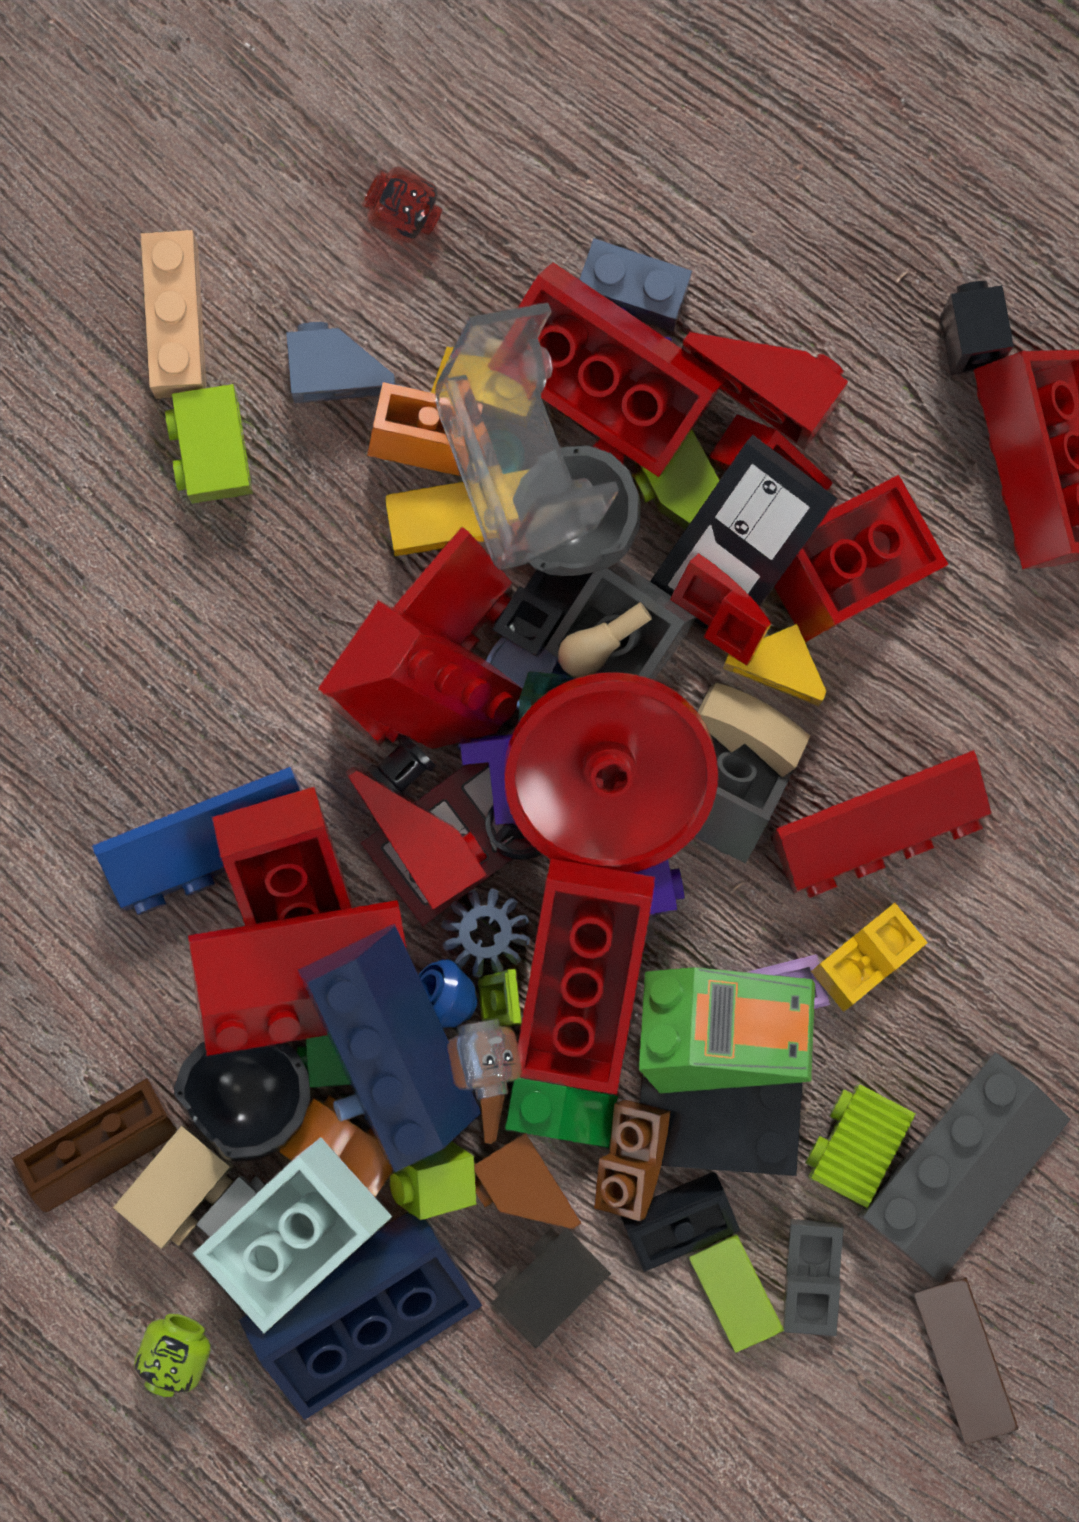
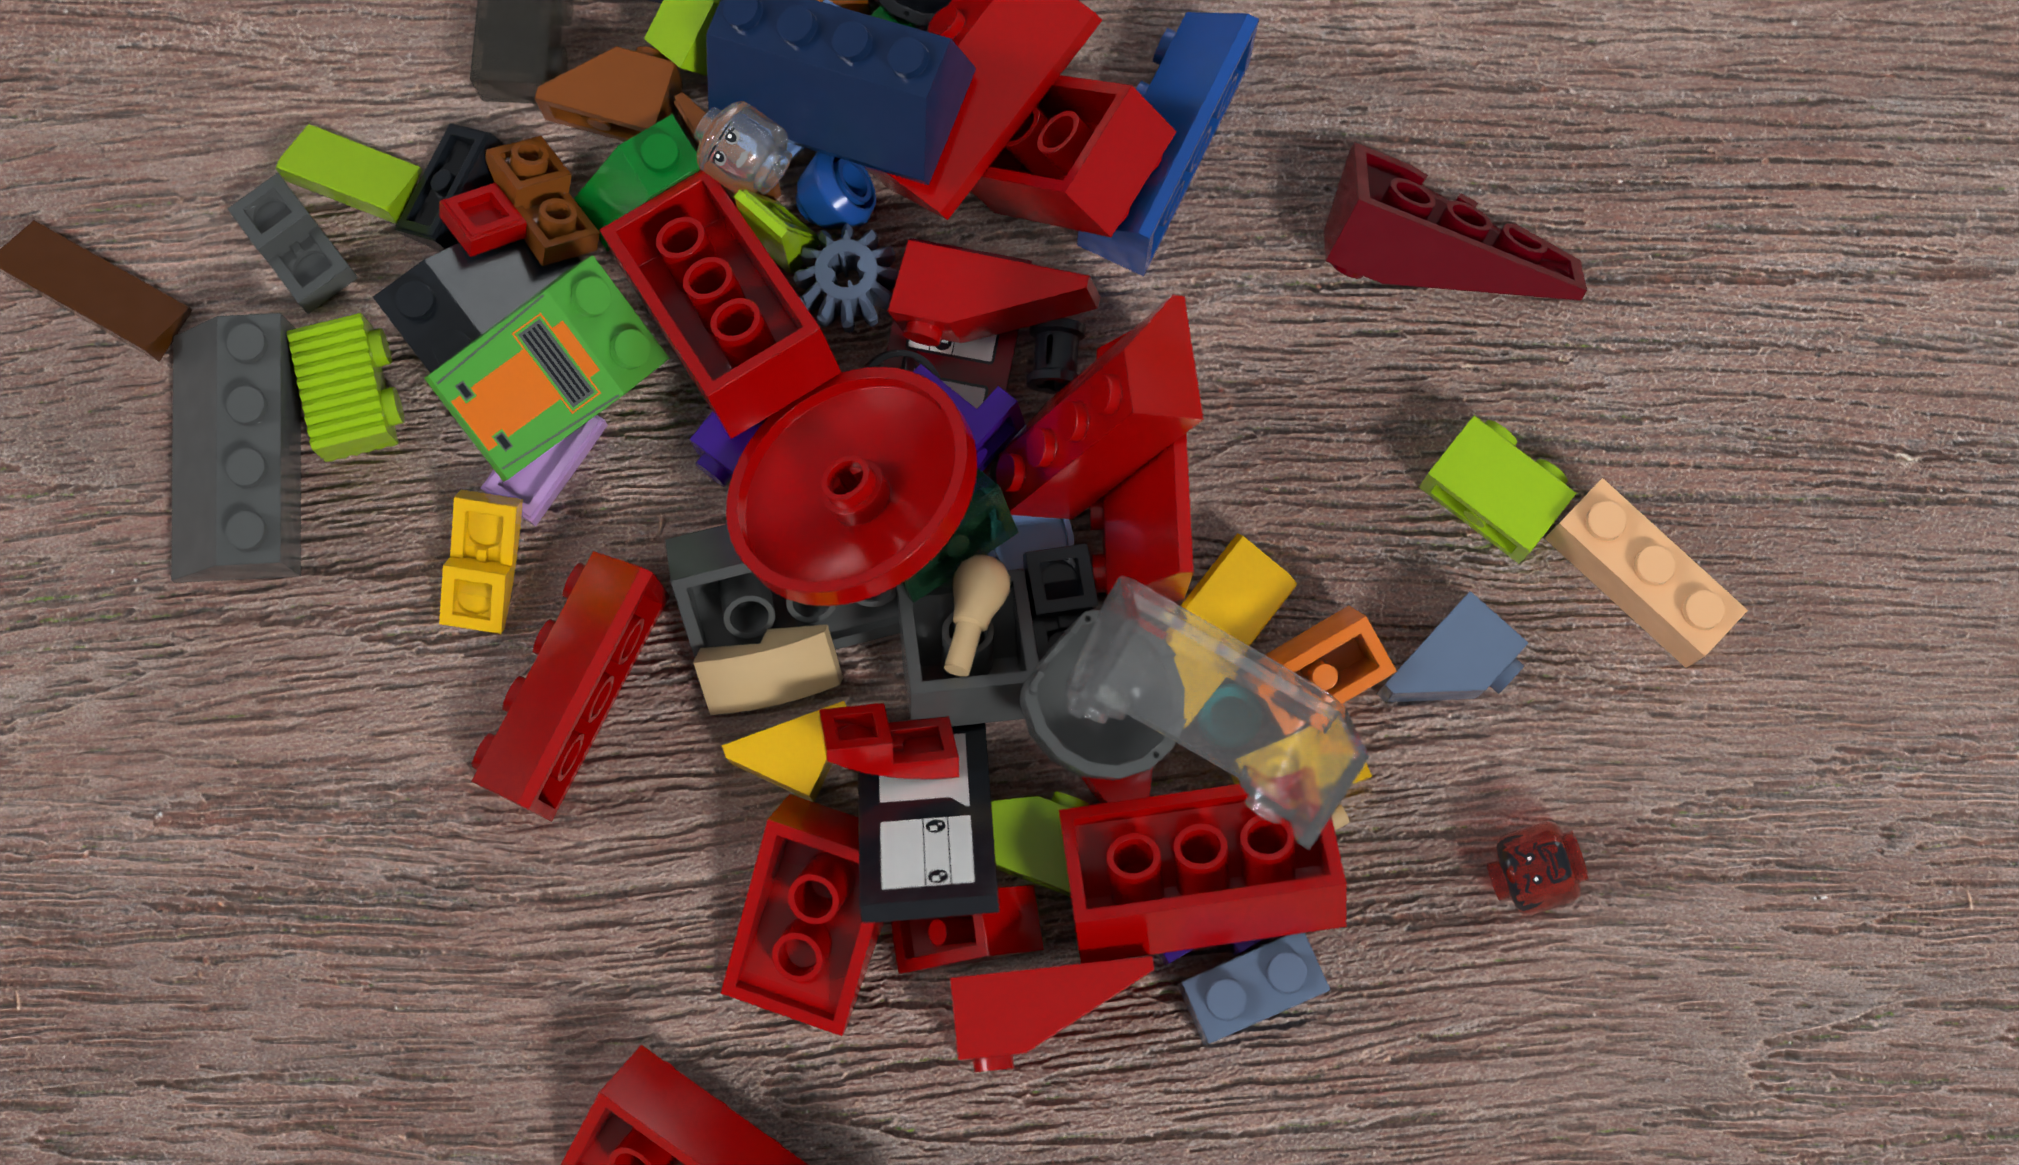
camera: 140 degrees right, 5 degrees down
none -> red tile [439,182,527,257]
none -> dark red wedge [1324,142,1587,301]

